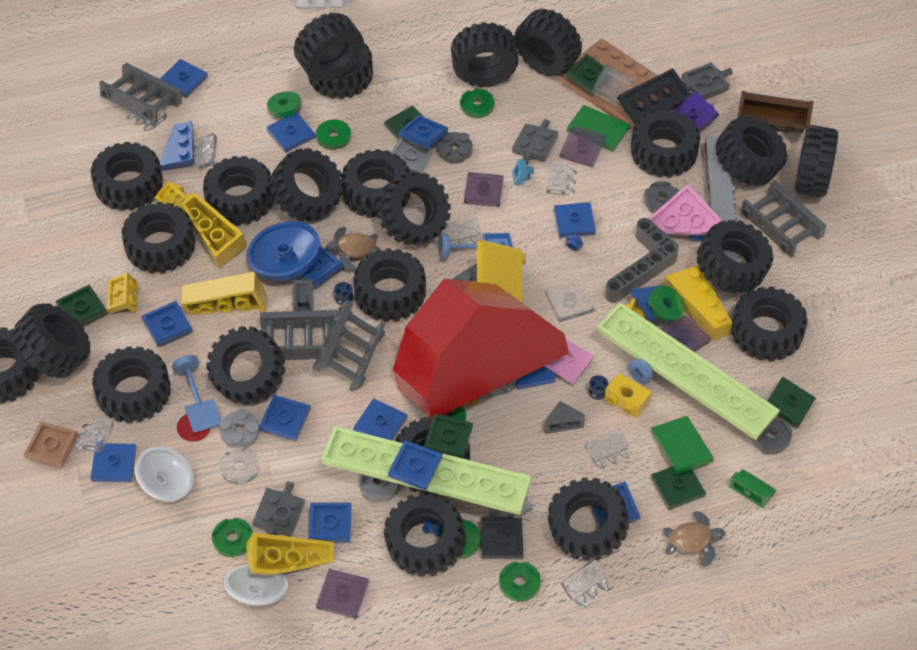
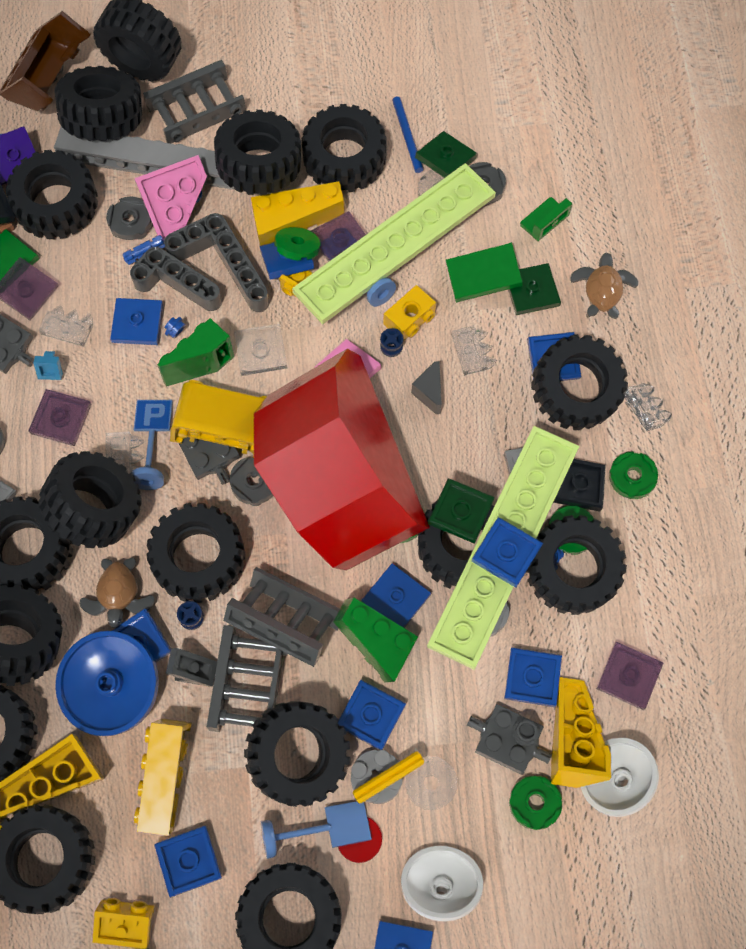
camera: 80 degrees left, 15 degrees up
none -> blue axle [123,235,165,265]
none -> dark grey beam [130,247,222,311]
none -> green slope [157,318,235,386]
none -> green wedge [333,597,418,683]
none -> yellow axle [353,751,424,804]
none -> blue bar [392,96,423,173]

